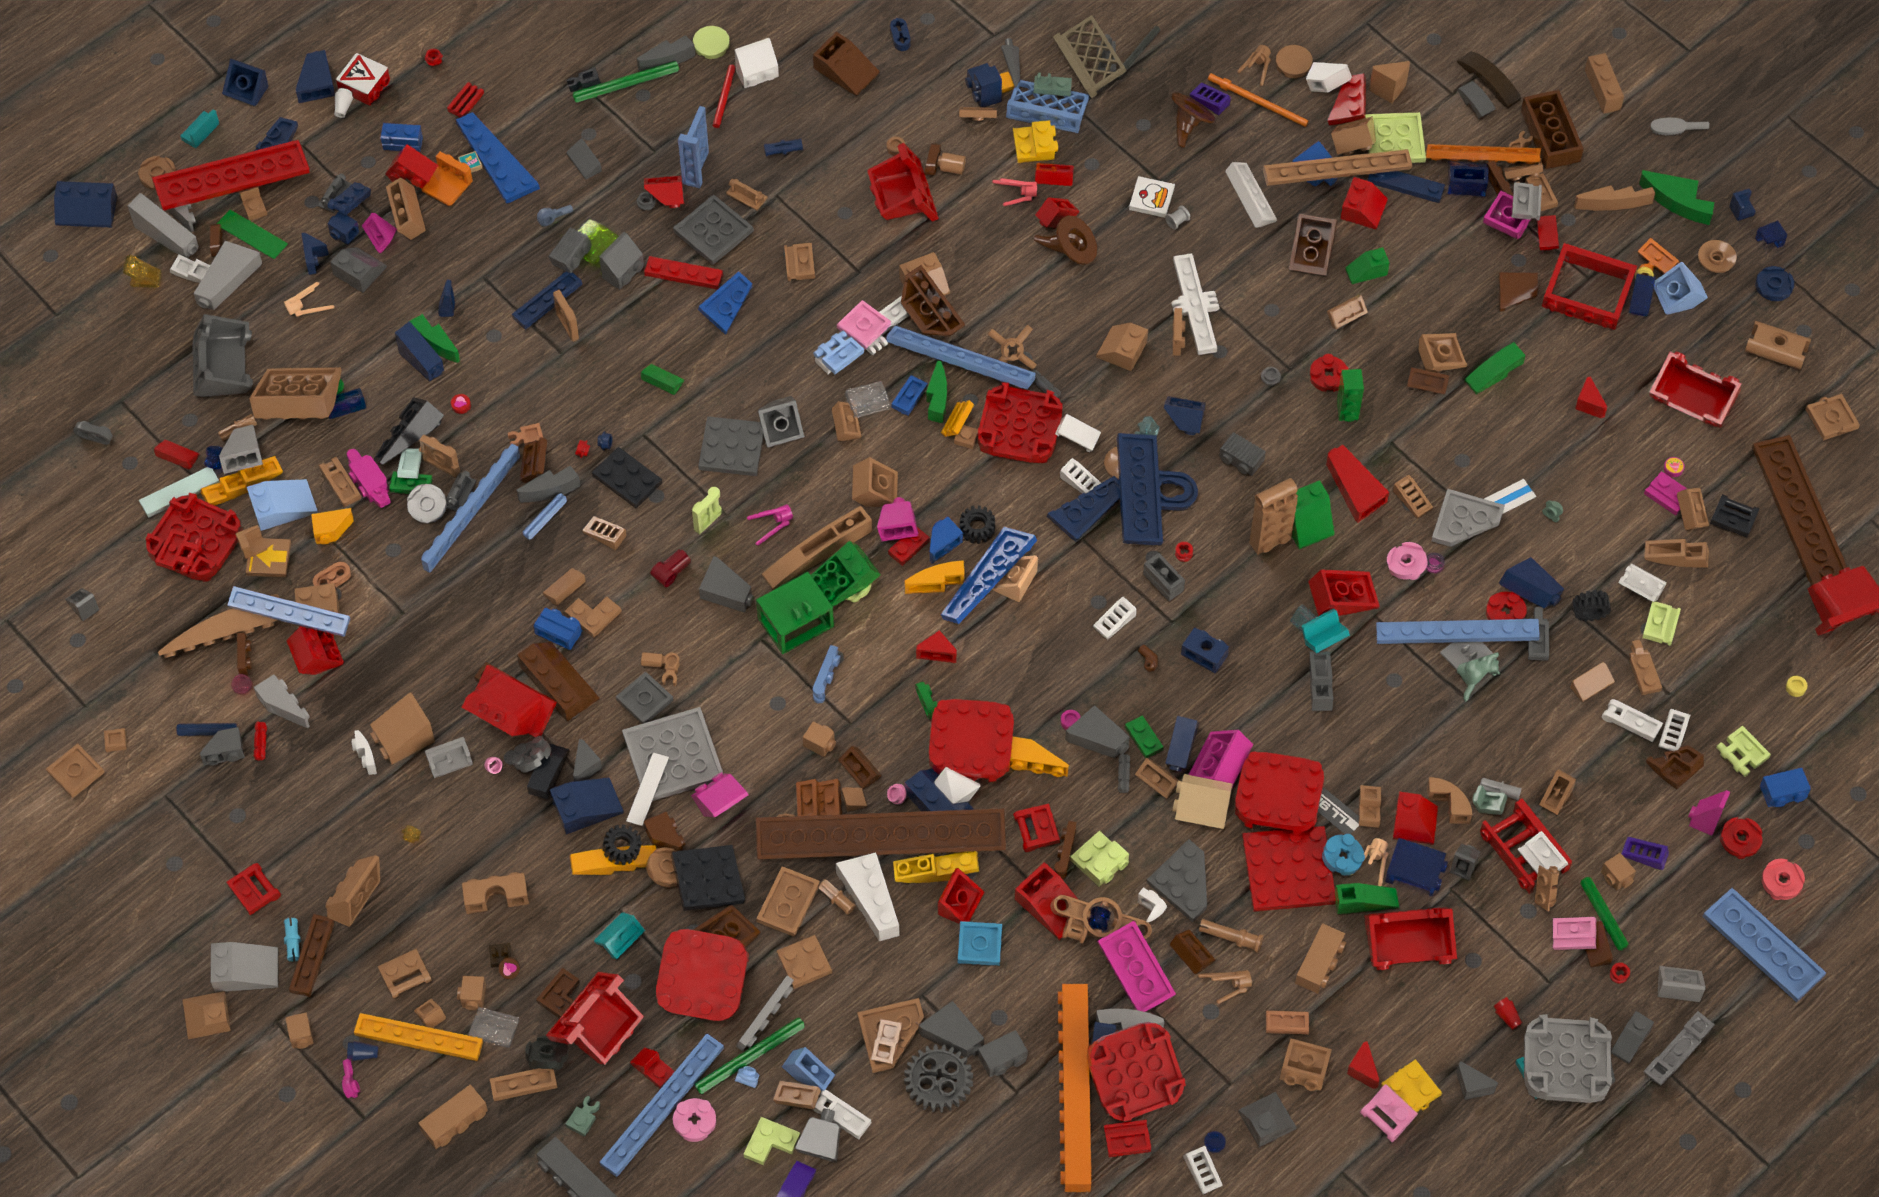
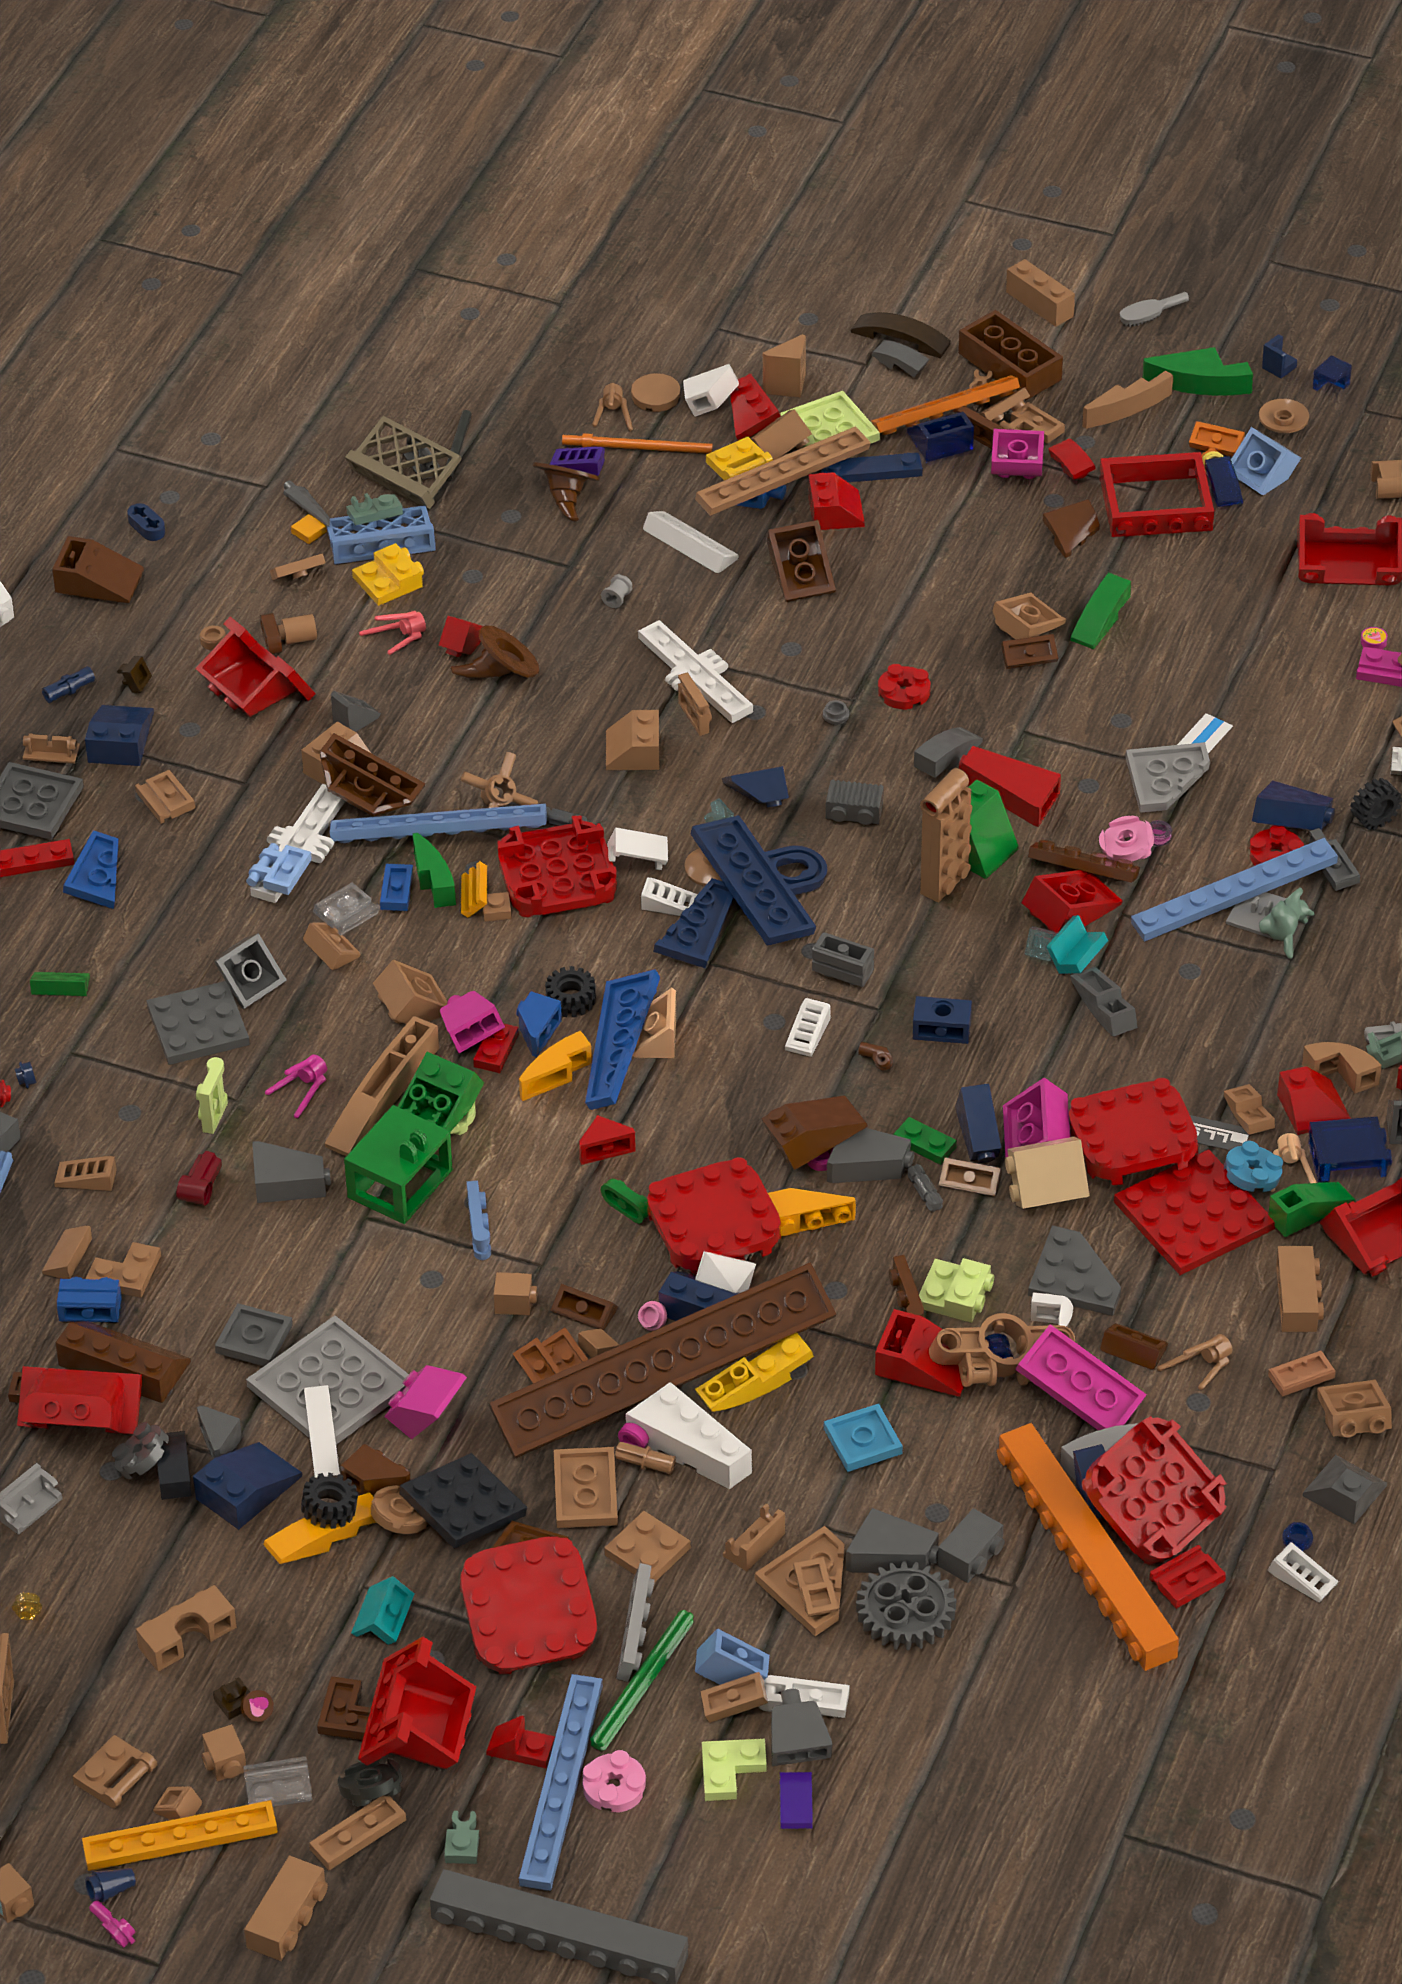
camera: 25 degrees left, 15 degrees down
bright pink hinge [484,757,502,774] -> none
black plate [592,447,662,508] -> none
medium nougat bar [641,652,680,686] -> none
light blue plate [735,1066,759,1088] -> none
bright pink plate [837,300,891,349] -> none
red slope [938,868,984,924] -> none
dark blue brick [965,63,1002,107] -> none
red plate [1013,804,1060,852] -> none
red slope [1035,163,1074,186] -> none
white tile [1129,176,1175,218] -> none
red bush [1175,542,1193,562] -> none
medium nougat pin [1199,919,1264,953] -> none
medium nougat plate [1327,295,1368,329] -> none
green brick [1337,369,1364,422] -> none
green slope [1345,247,1390,284] -> none
medium nougat slope [1393,475,1433,519] -> none
light grey plate [1512,182,1542,220] -> none
sand green plate [1542,500,1563,522] -> none
red slope [1575,376,1607,418] -> none
dark blue tile [1755,266,1795,301] -> none
none -> dark blue slope [85,705,154,766]
none -> dark brown tile [117,656,152,693]
none -> dark grey slope [331,690,381,732]
none -> dark pink tile [618,1423,649,1448]
none -> yellow plate [706,437,773,481]
none -> medium nougat hinge [723,1504,785,1572]
none -> reddish brown slope [761,1096,868,1170]
none -> dark grey slope [914,727,983,778]
none -> reddish brown plate [1028,840,1140,883]

